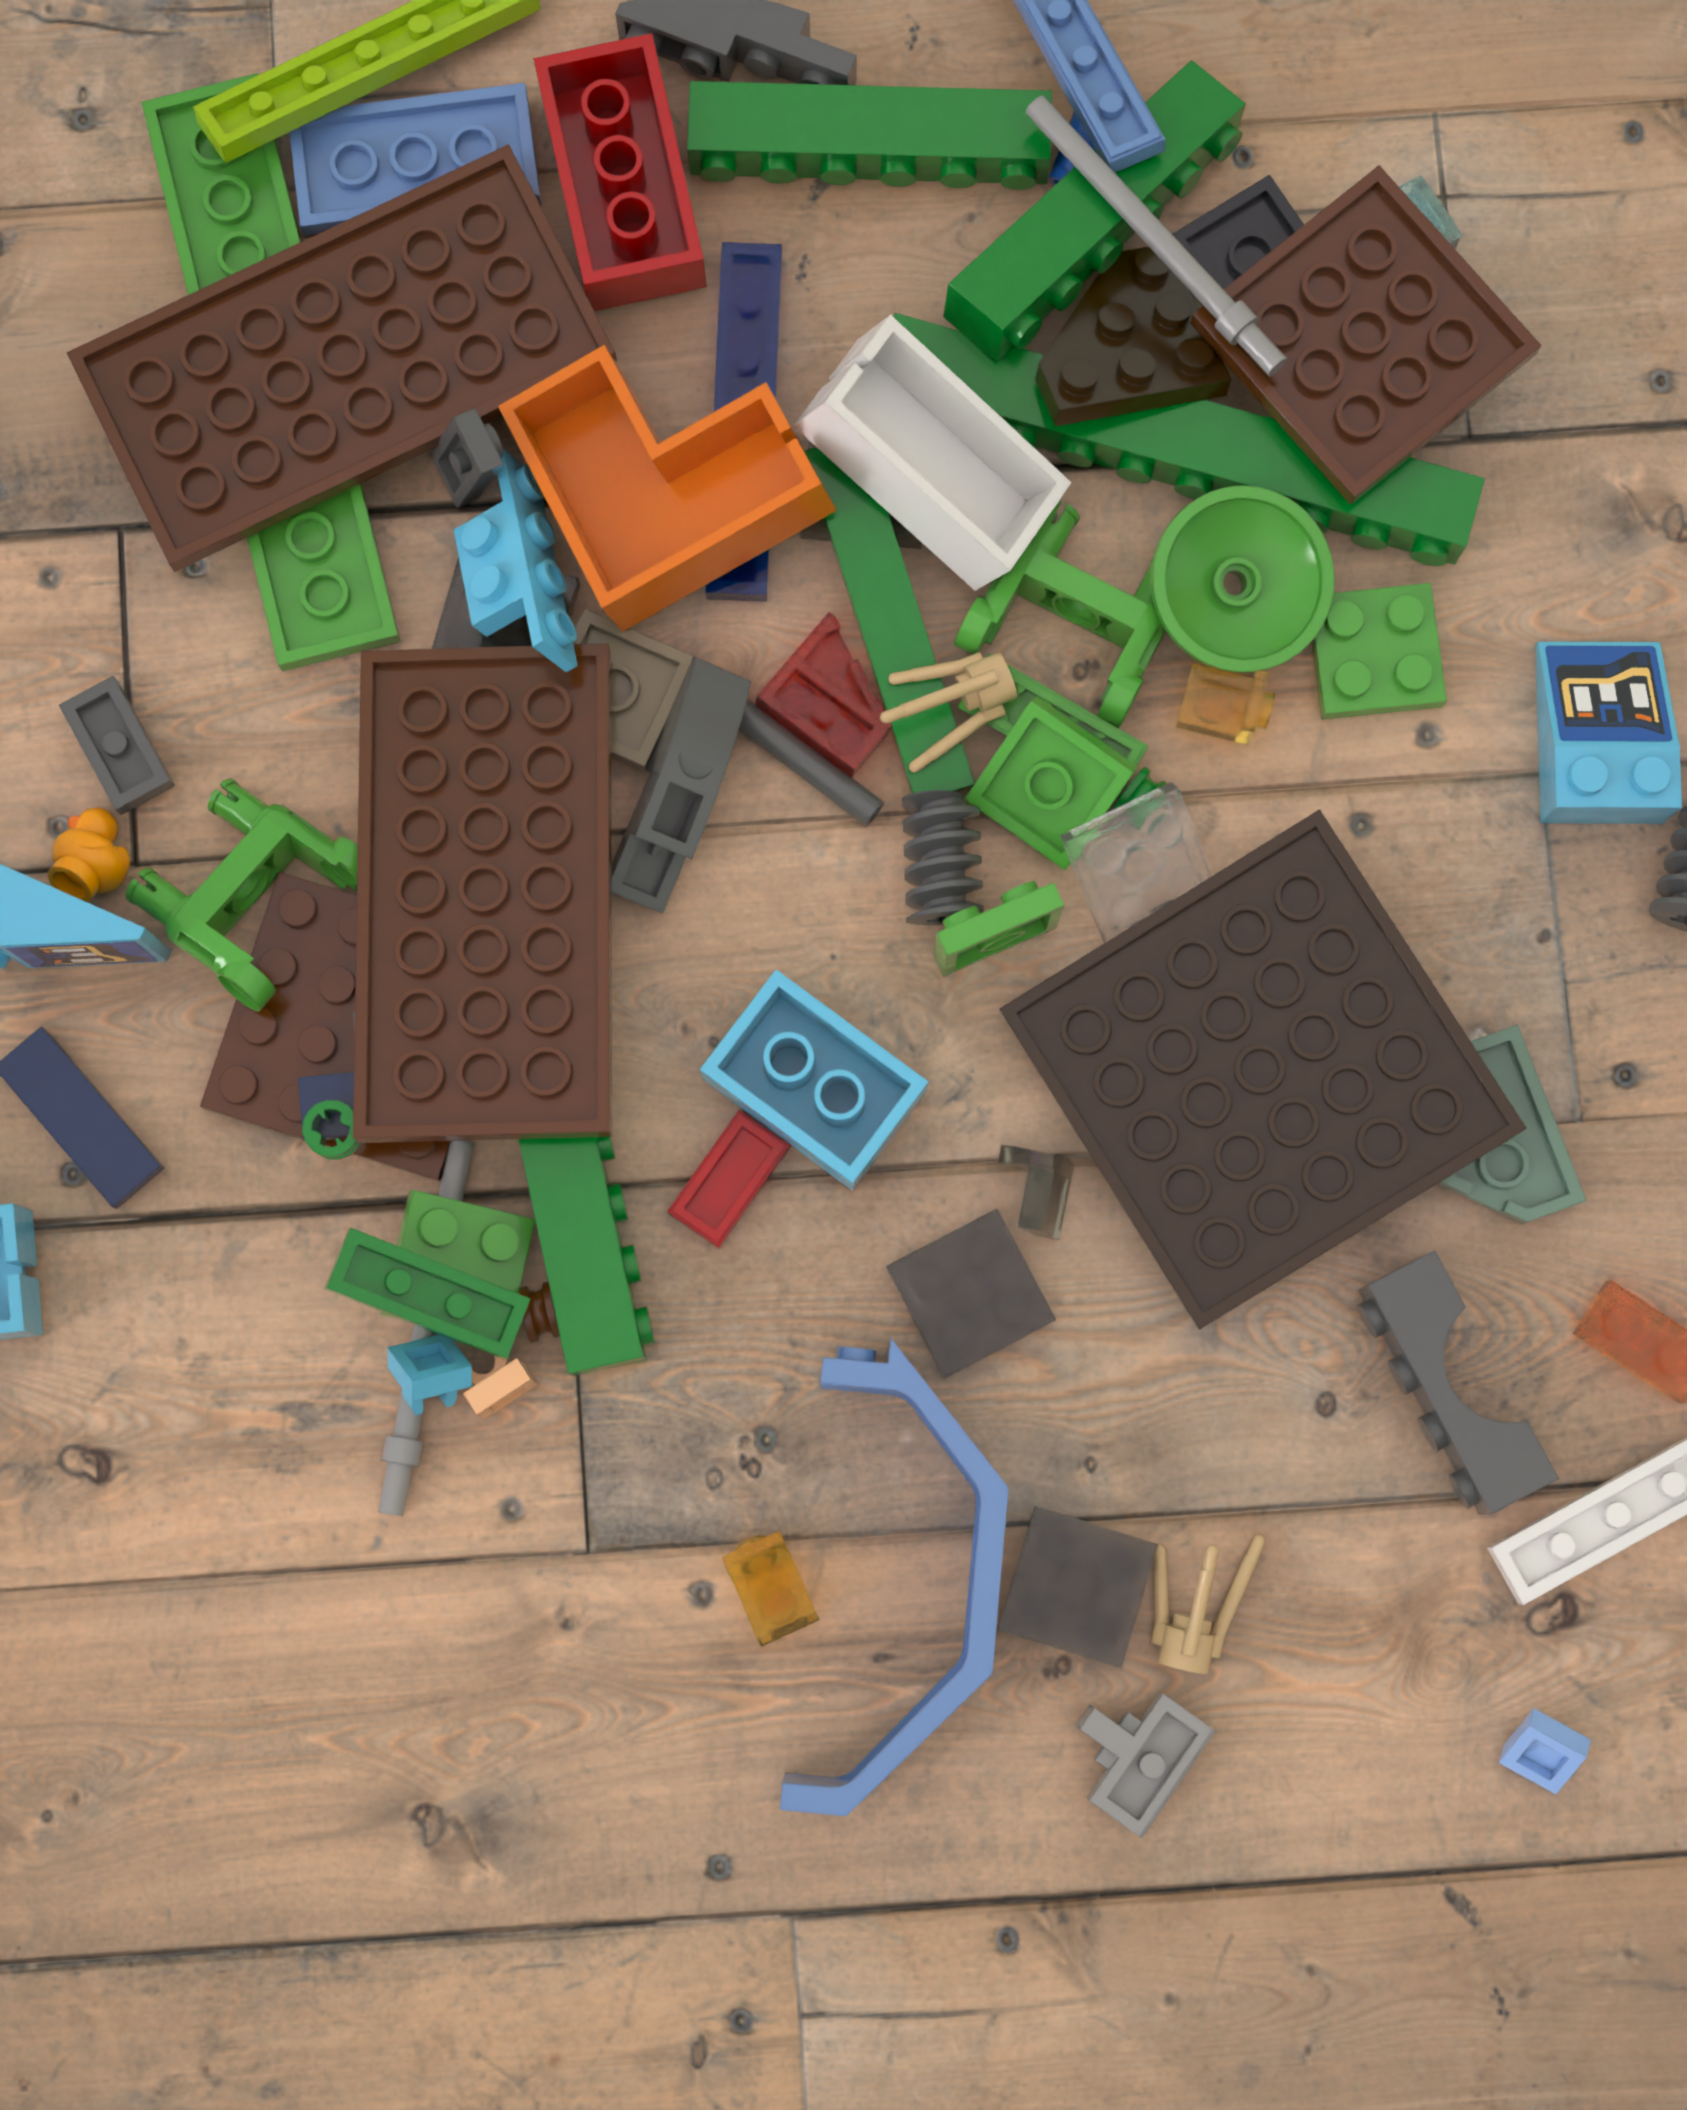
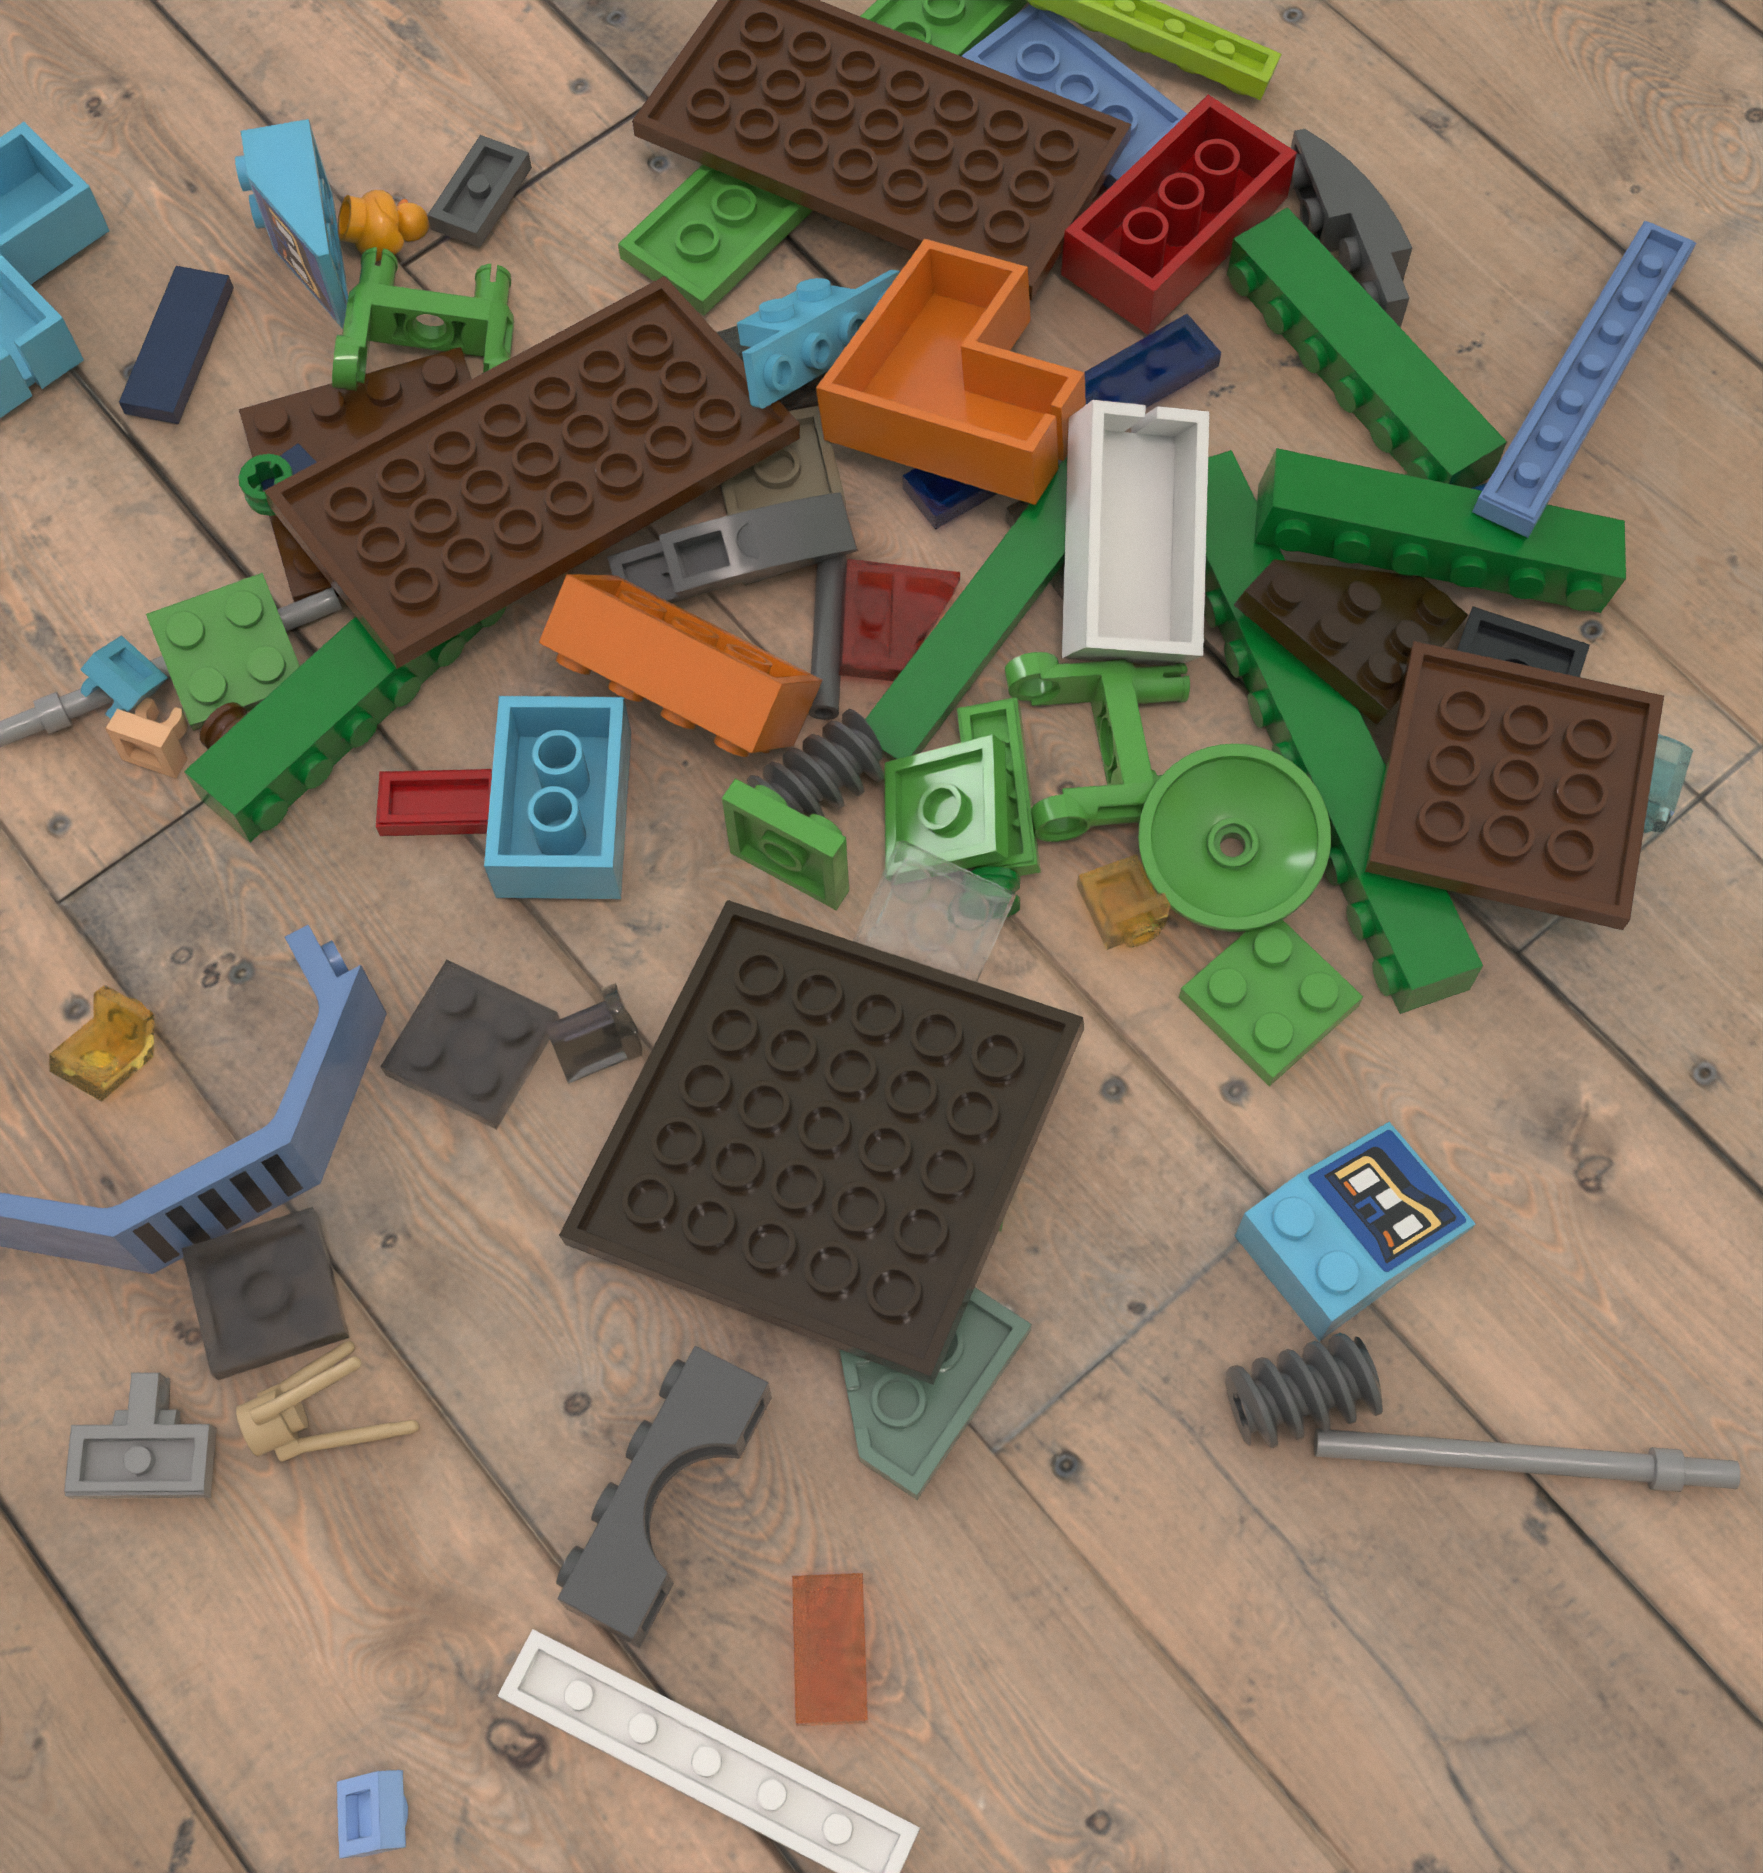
camera: 55 degrees right, 15 degrees down
green plate [324,1228,530,1359] -> none
dark grey plate [430,408,504,508] -> none
tan plant [880,652,1018,773] -> none
light grey bar [1026,96,1288,376] -> none
none -> orange brick [539,574,823,757]

